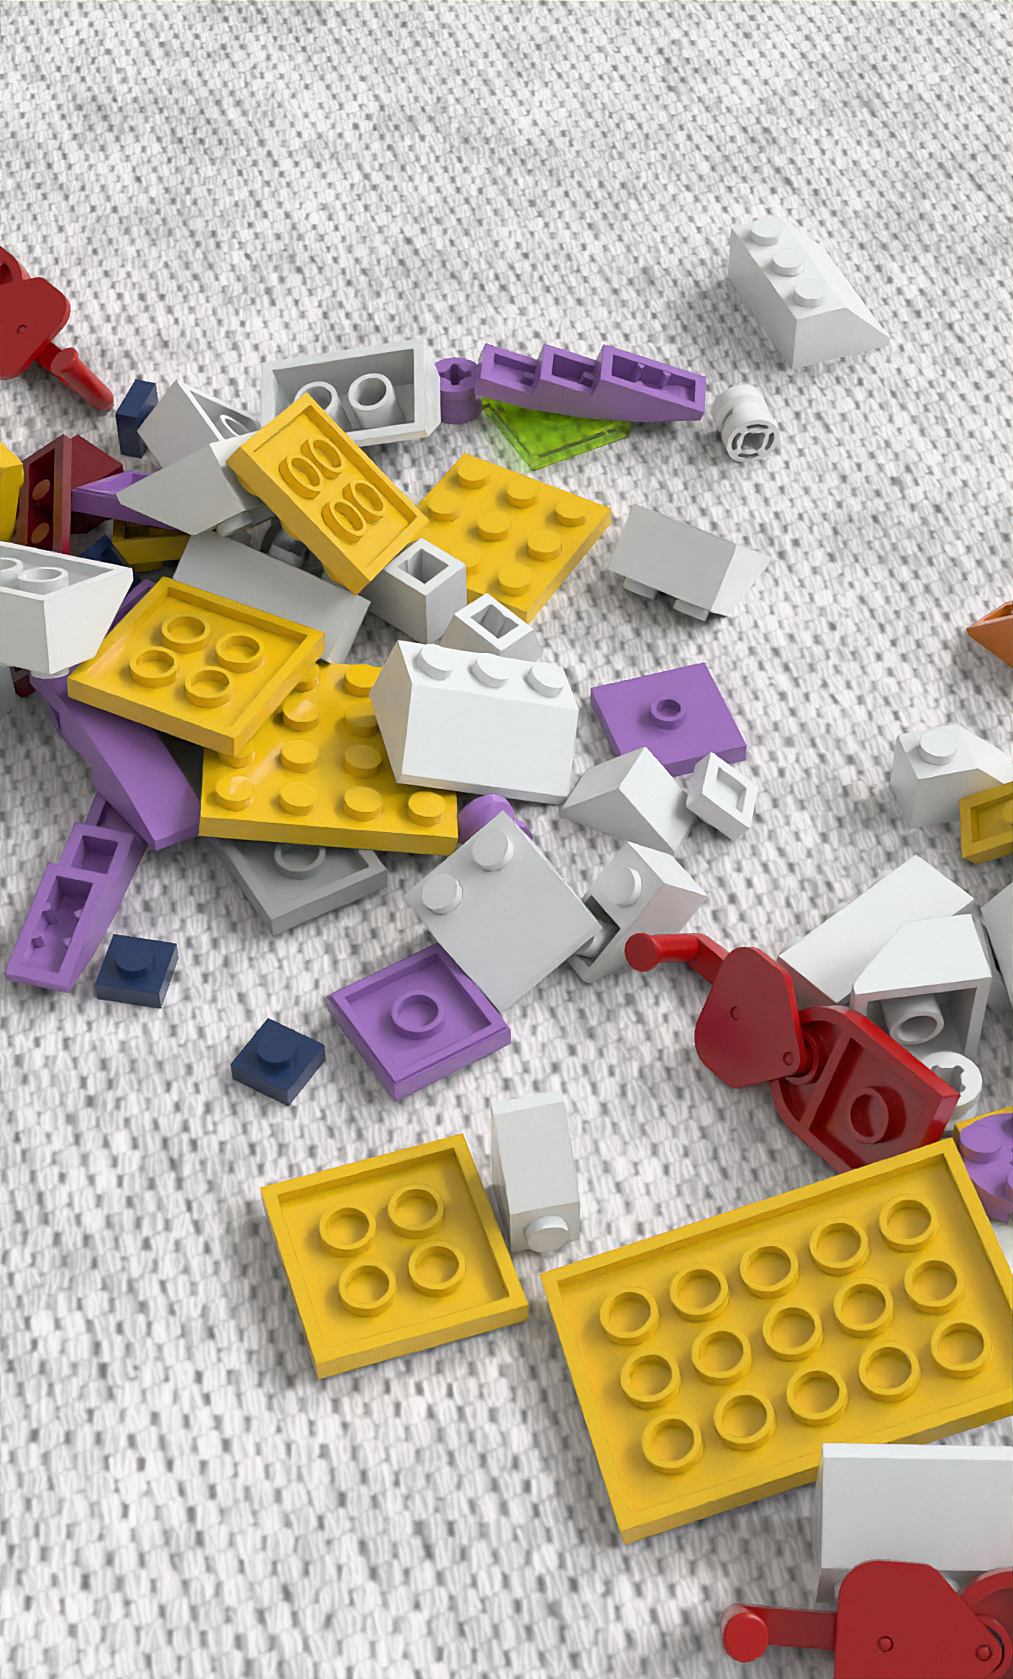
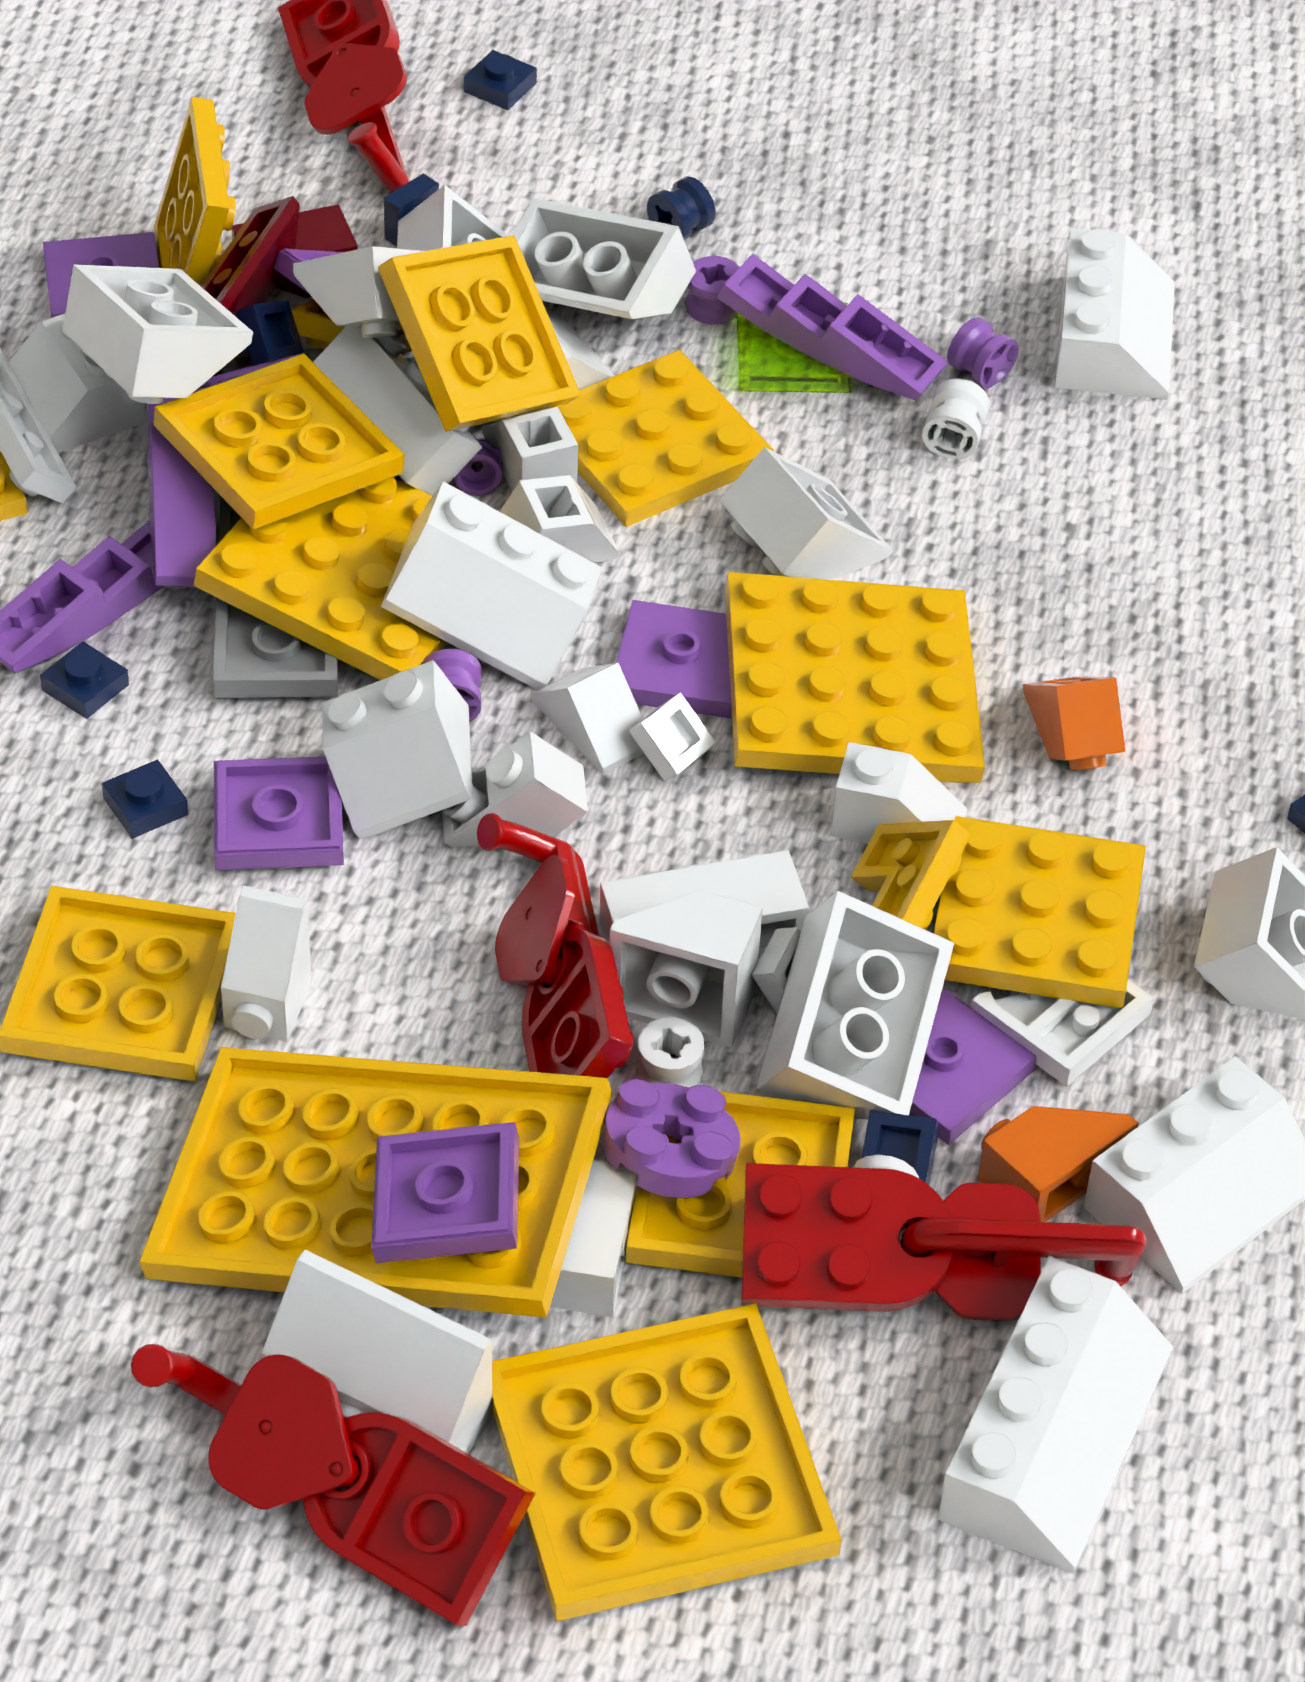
camera: 25 degrees right, 0 degrees up
none -> medium lavender plate [371,1122,519,1263]
none -> medium lavender plate [453,439,503,496]
none -> dark blue plate [464,50,537,110]
none -> dark blue wheel [647,176,716,240]
none -> yellow plate [725,572,985,783]
none -> medium lavender wheel [947,317,1019,389]

